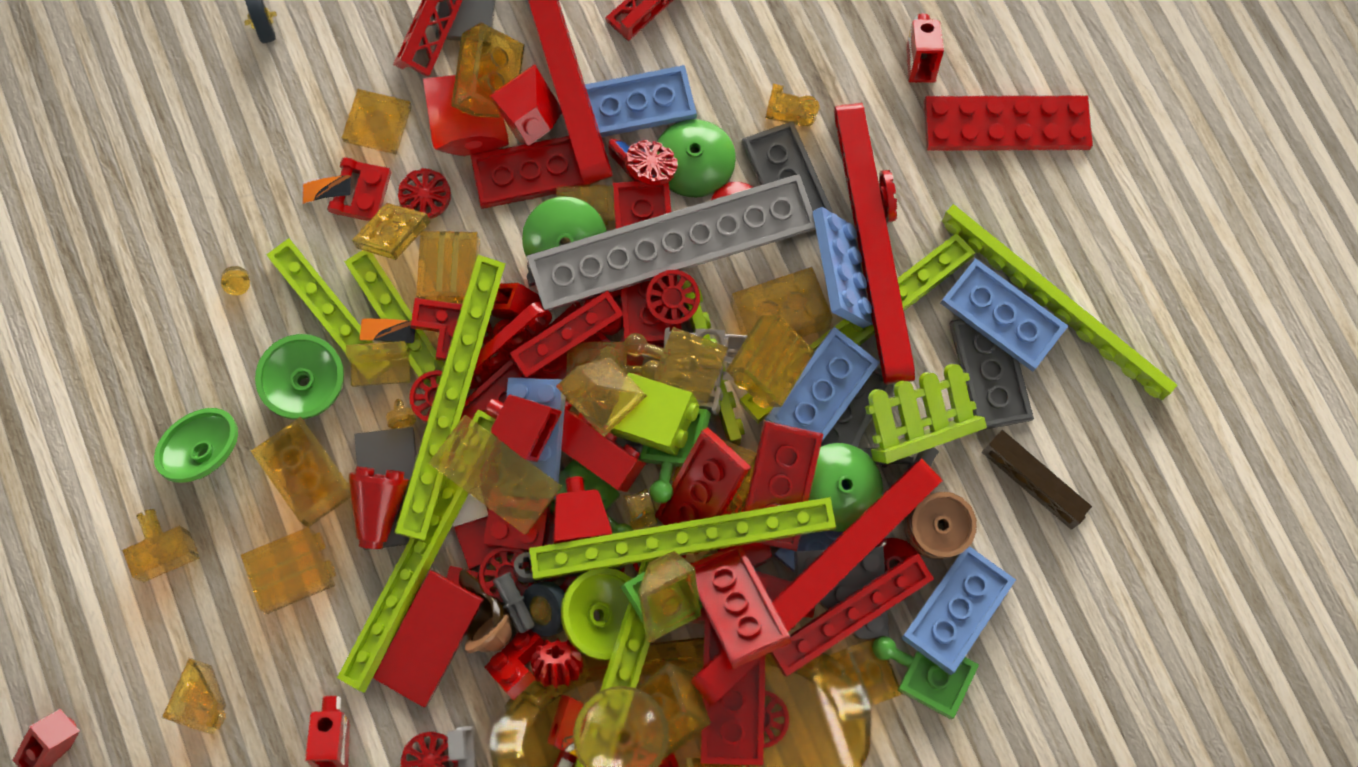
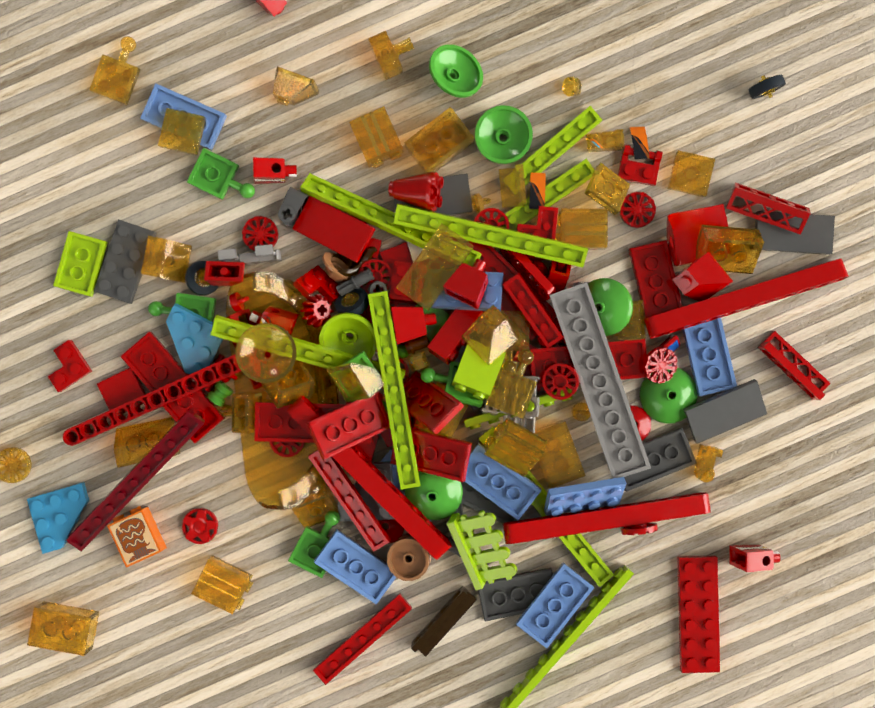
camera: 90 degrees right, 15 degrees up
none -> dark grey piece [278,187,309,226]
none -> red plate [313,593,412,685]
none -> reddish brown pin [405,335,430,354]
none -> clear yellow tile [571,402,591,422]
none -> clear yellow leg [586,129,624,152]
none -> dark grey tile [684,379,767,444]

